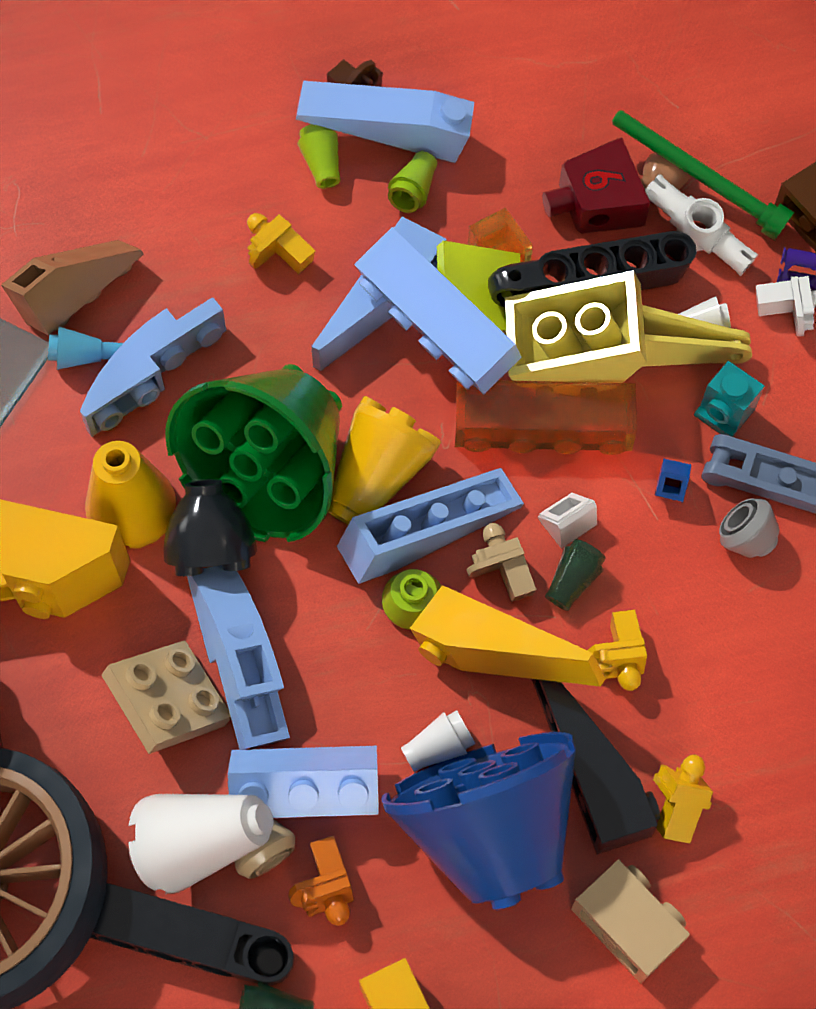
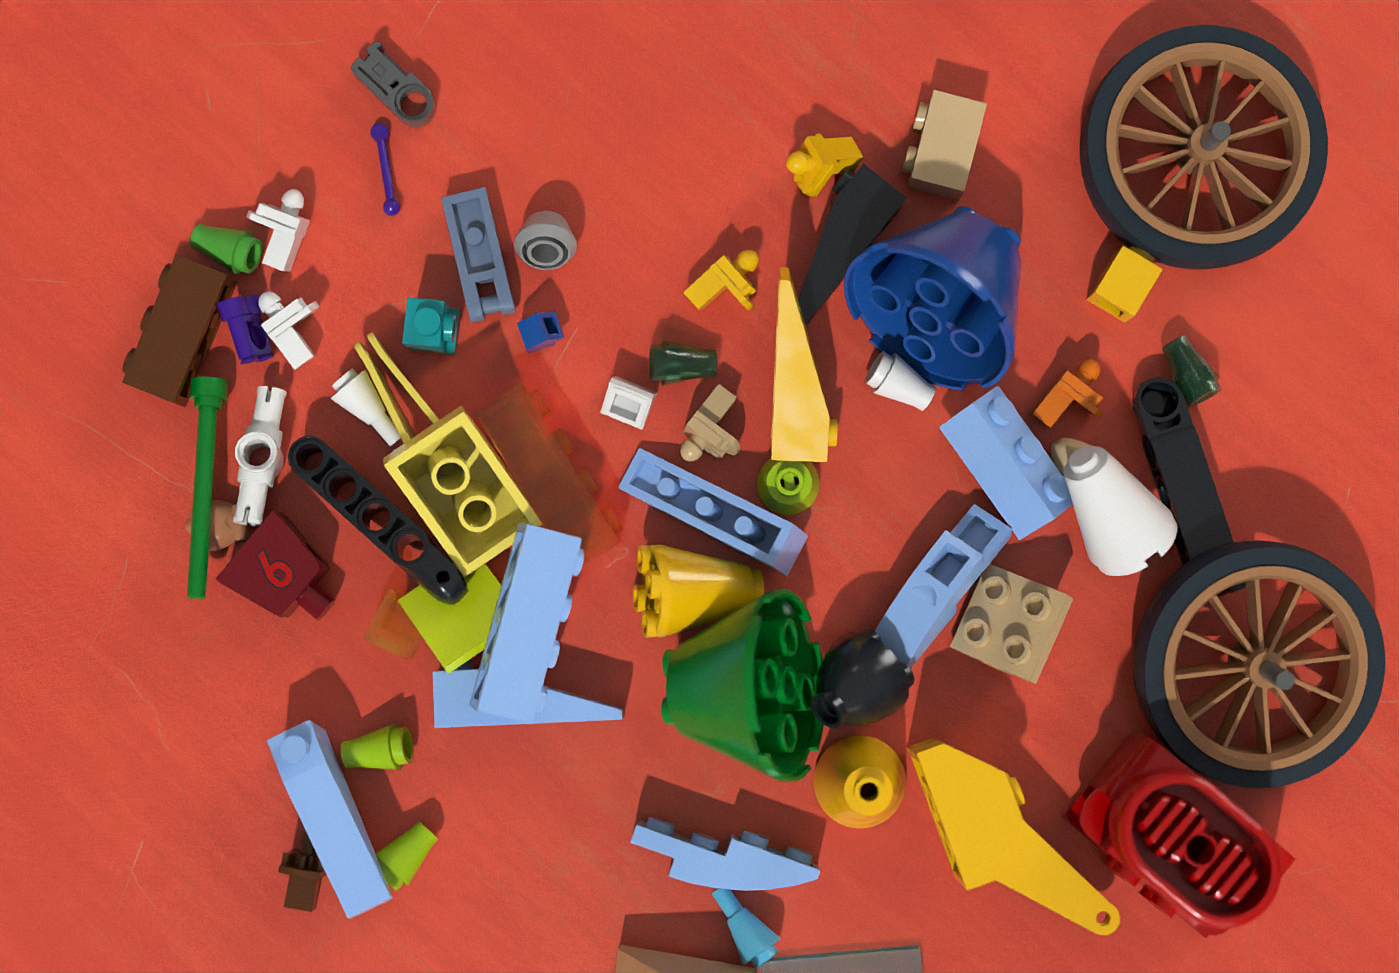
camera: 120 degrees left, 20 degrees up
yellow piece [247,213,316,274] -> none

